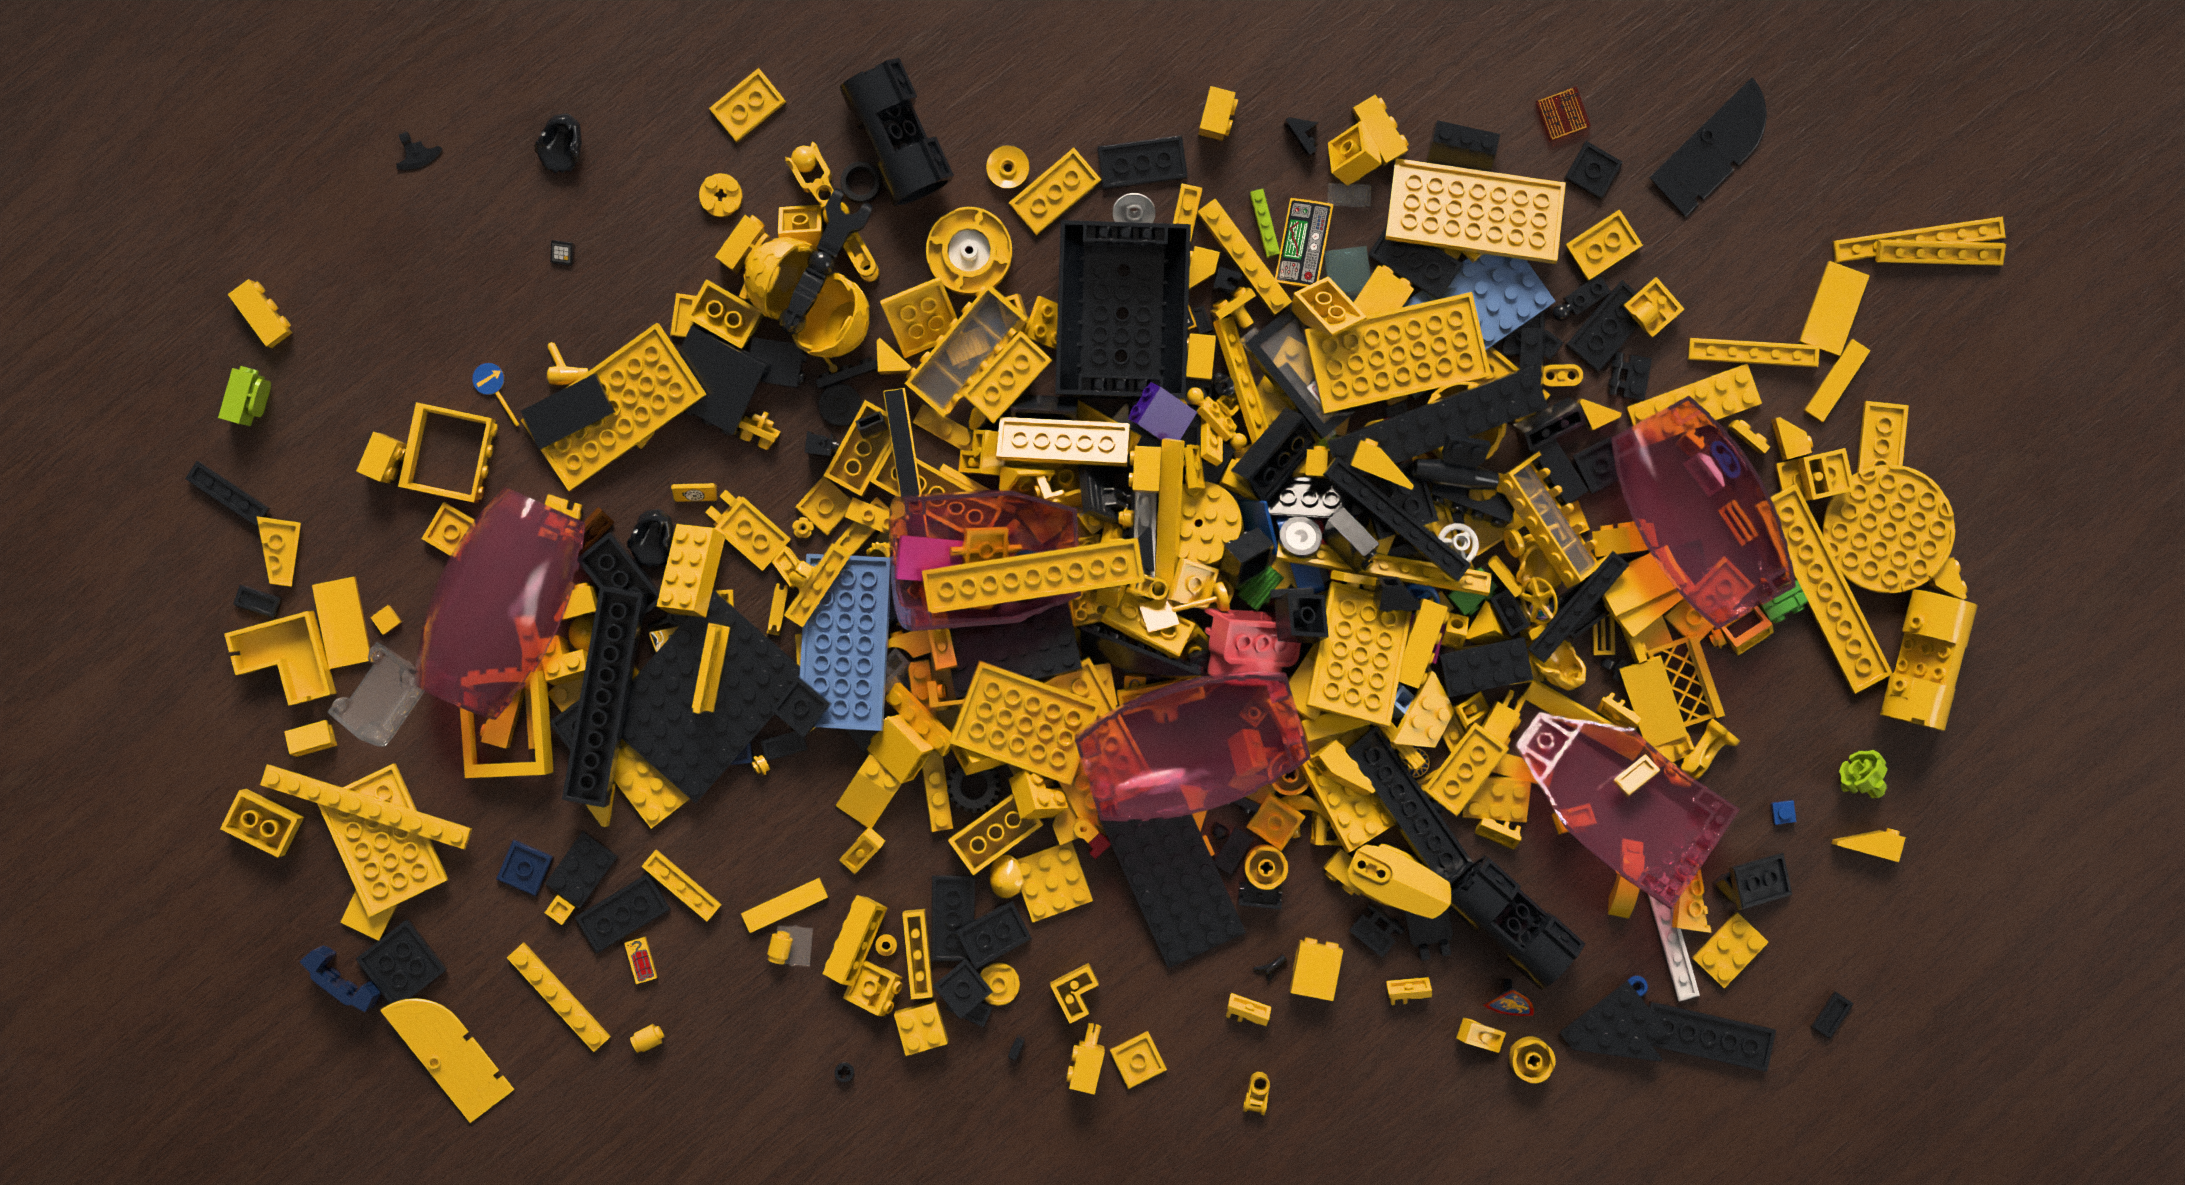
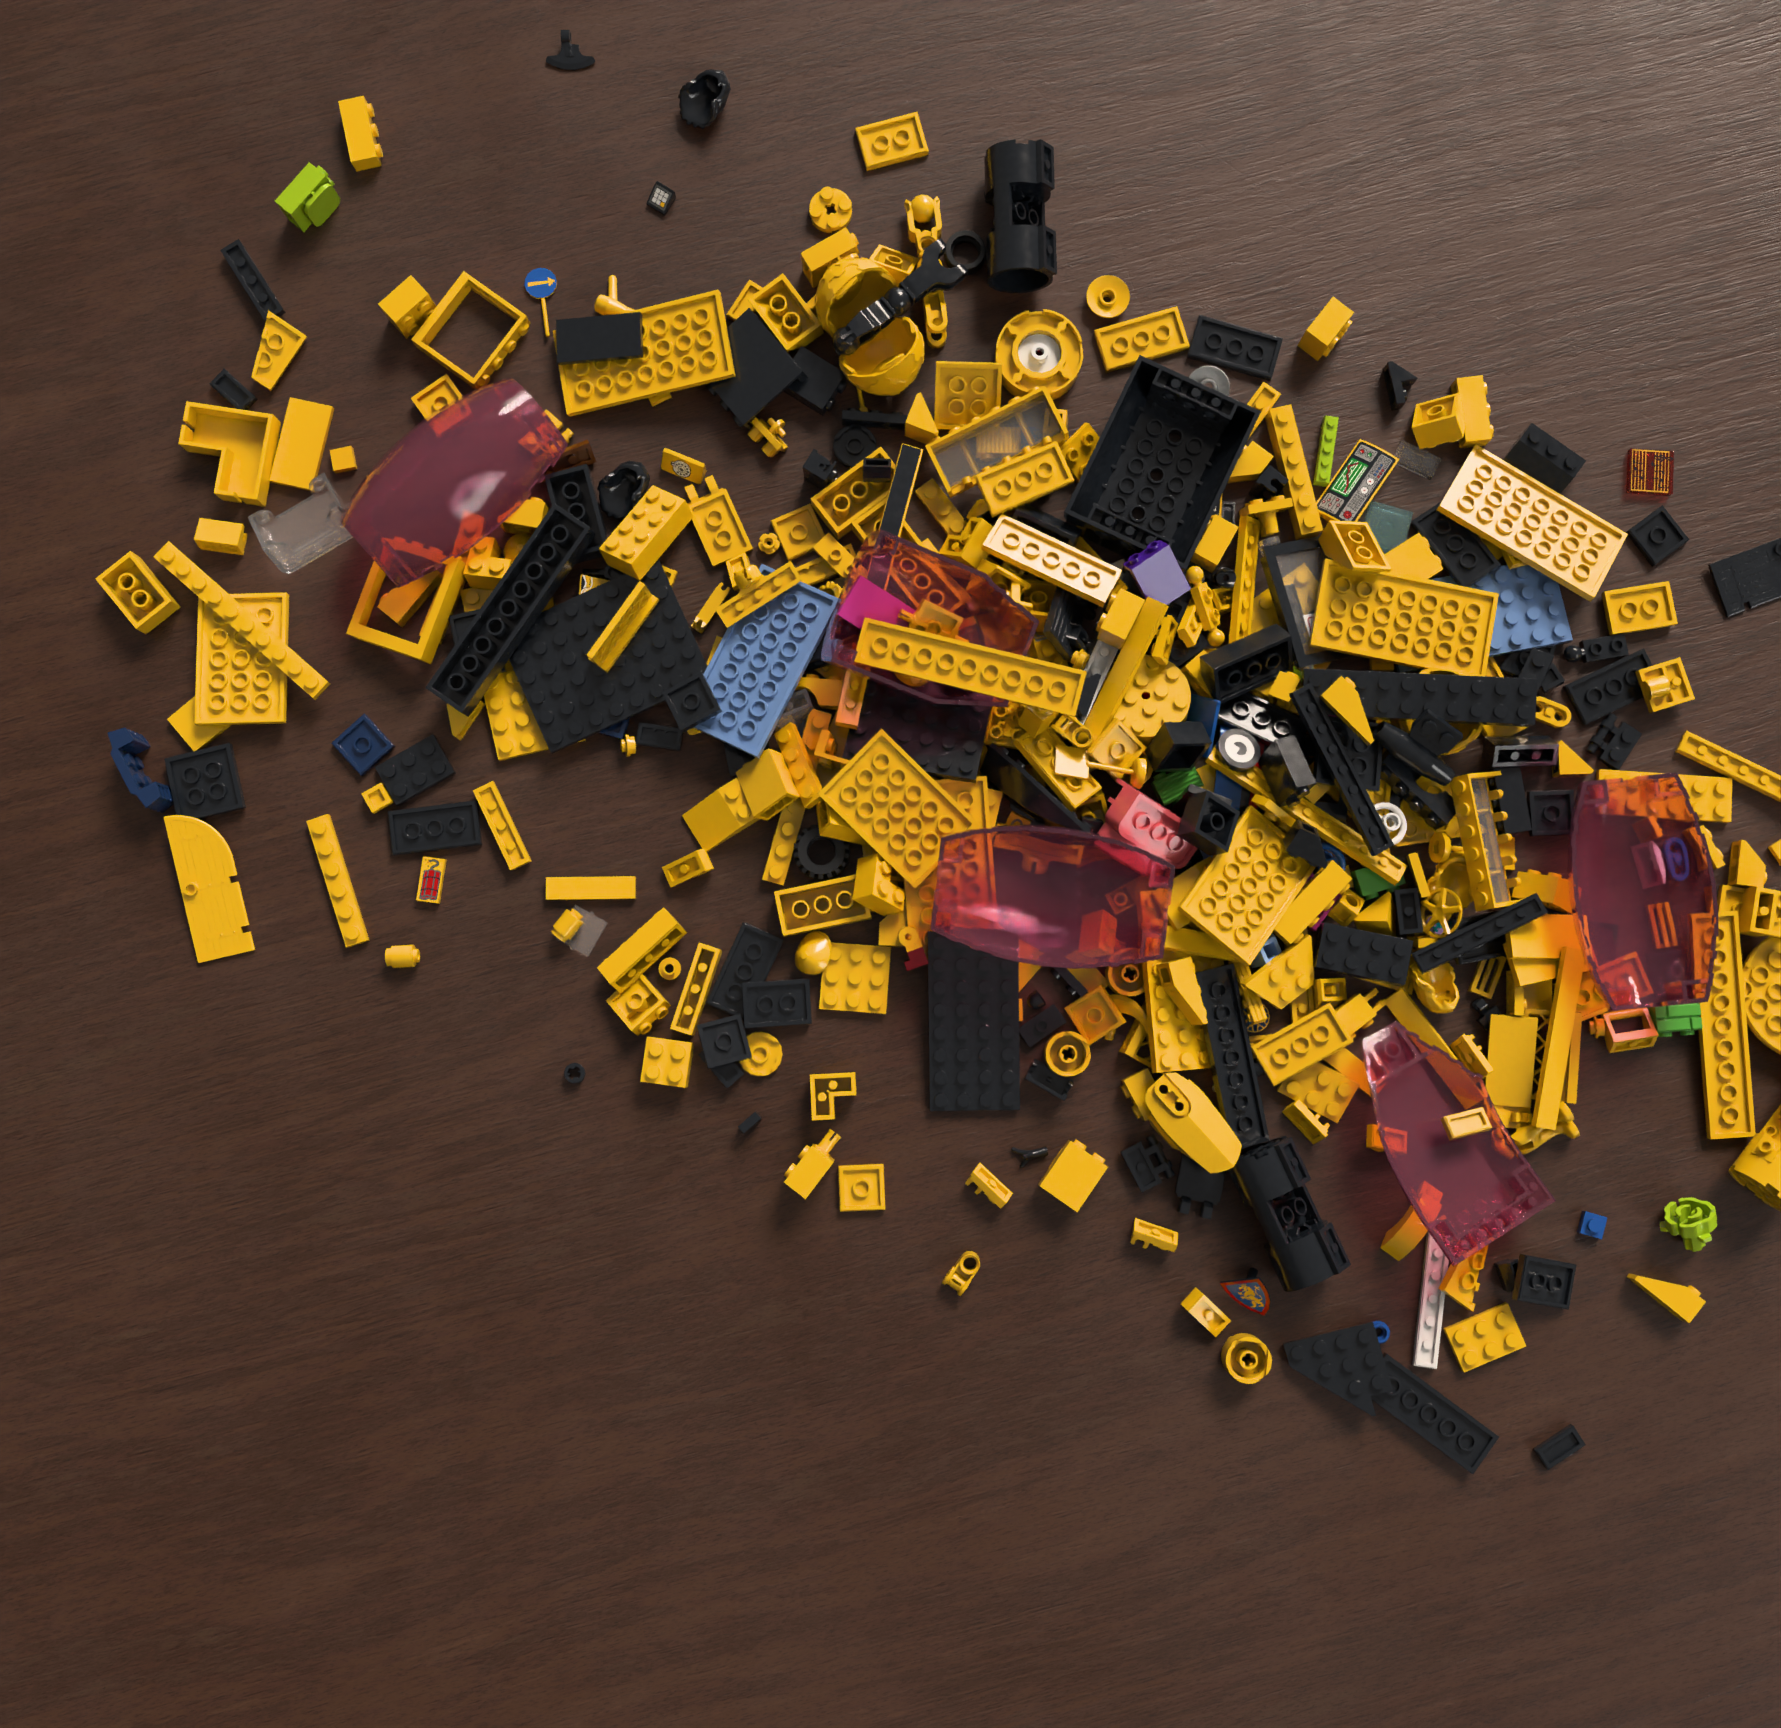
camera: 25 degrees right, 5 degrees down
none -> yellow tile [1531,946,1586,1130]

